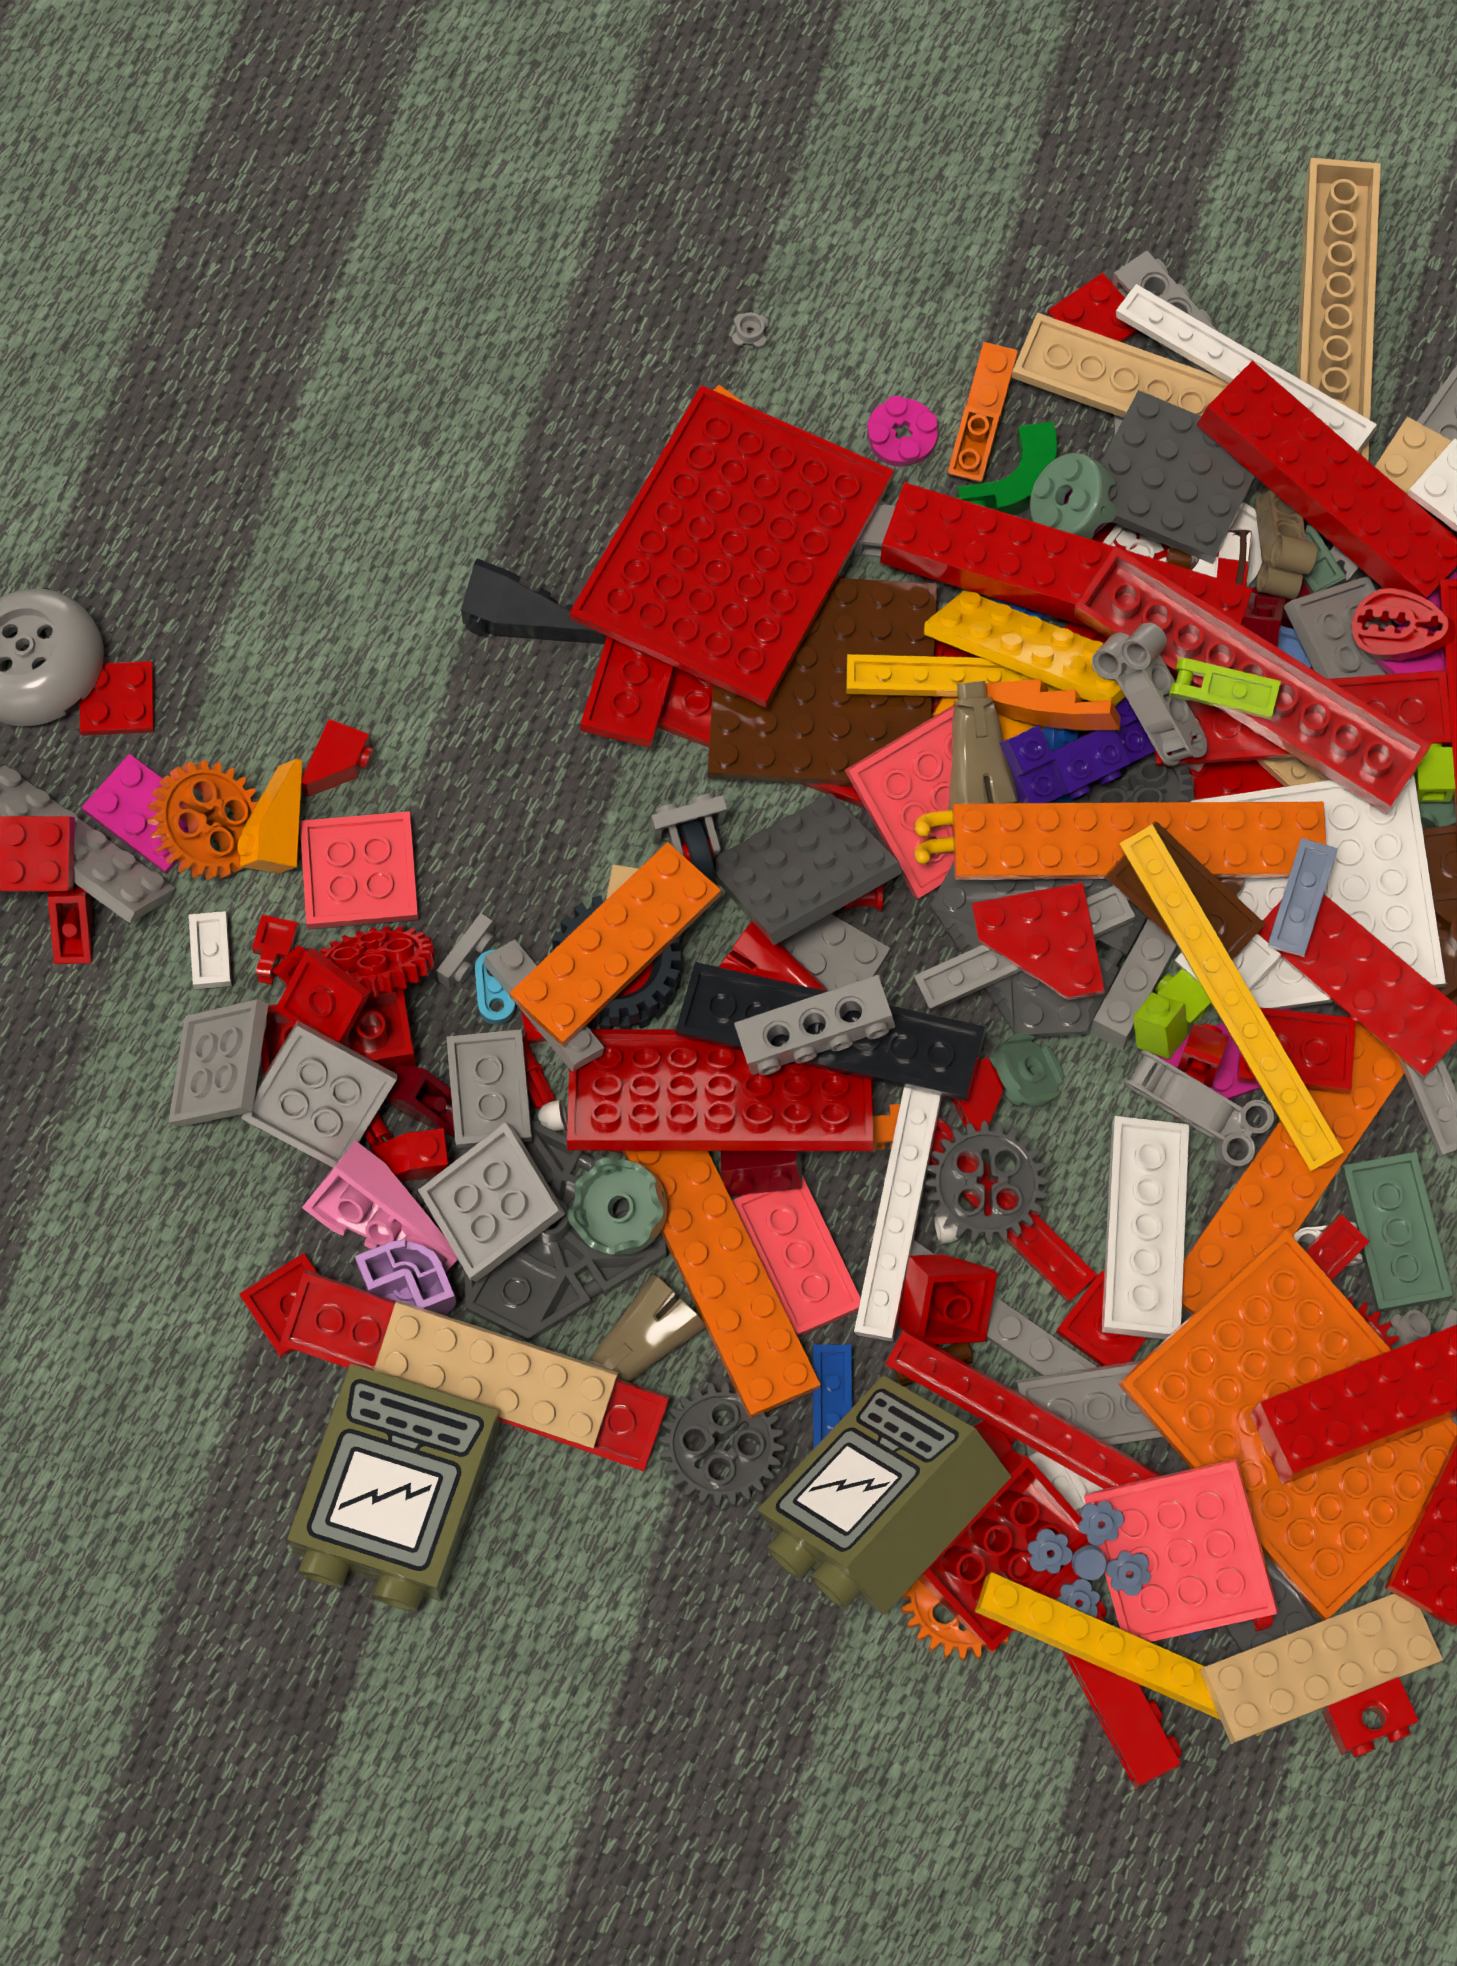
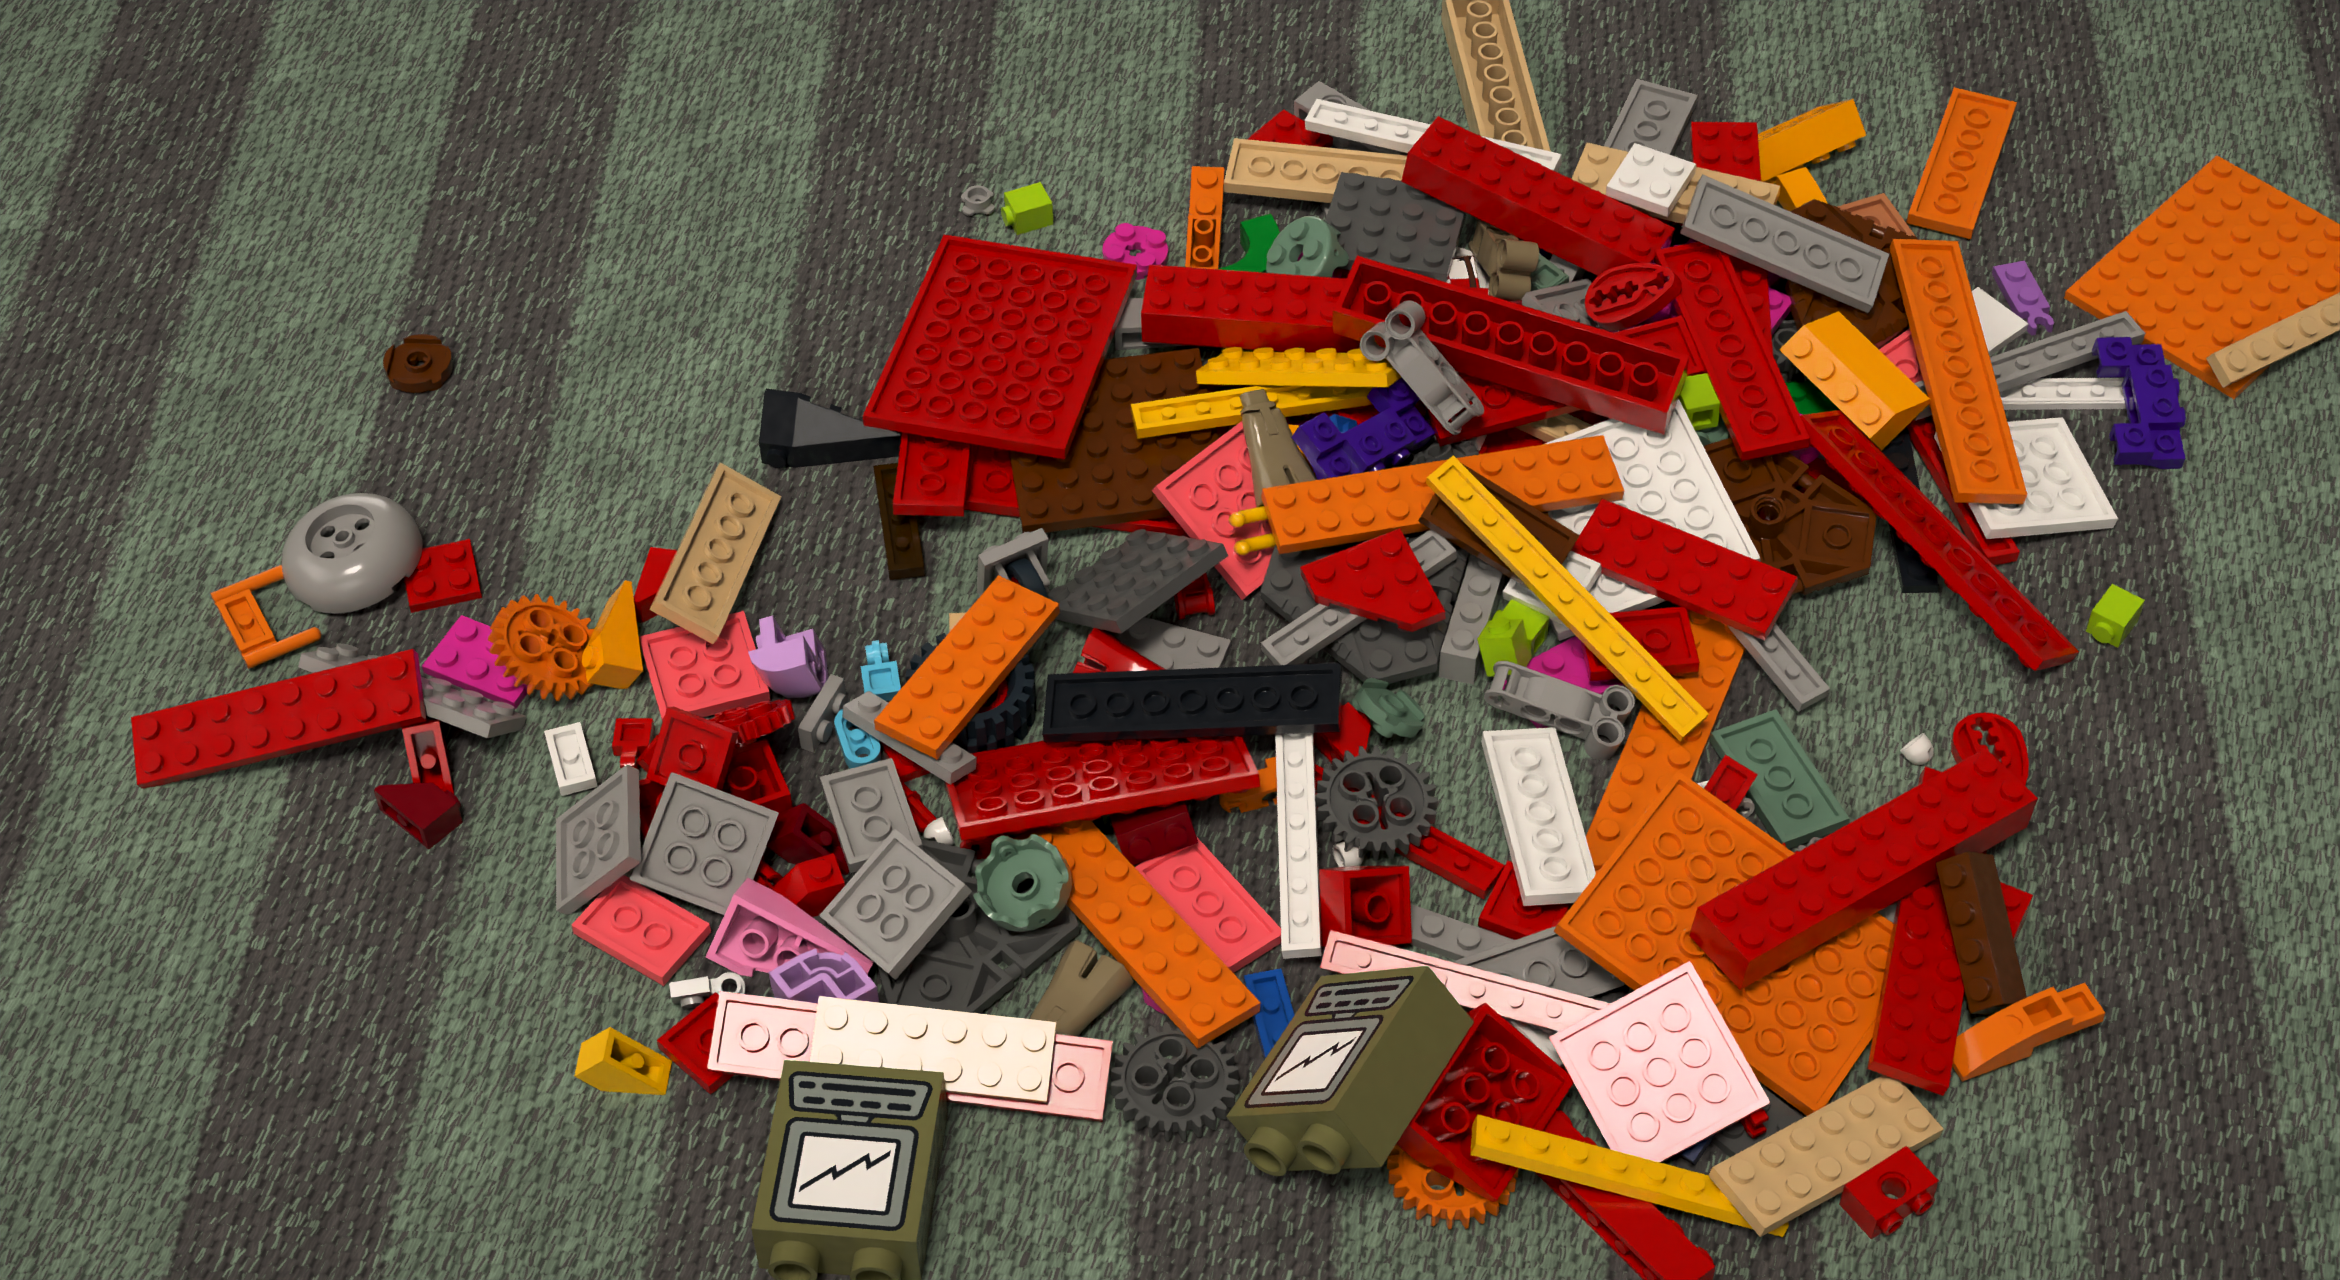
camera: 10 degrees left, 20 degrees down
light grey brick [734,975,895,1075] -> none
orange slope [986,679,1121,731] -> none
sand blue plant [1027,1501,1151,1618] -> none
lime plate [1169,658,1281,720] -> none
red slope [1178,1024,1229,1088] -> none
sand blue plate [1268,838,1338,957] -> none
none -> dark red slope [374,782,463,850]
none -> reddish brown plate [383,334,453,393]
none -> coral plate [571,875,711,986]
none -> yellow slope [574,1027,672,1095]
none -> tan plate [649,463,782,644]
none -> plate [669,972,746,1009]
none -> lavender brick [748,616,828,698]
none -> medium azure plate [861,640,901,701]
none -> dark brown plate [873,463,925,580]
none -> lime brick [1001,182,1053,235]

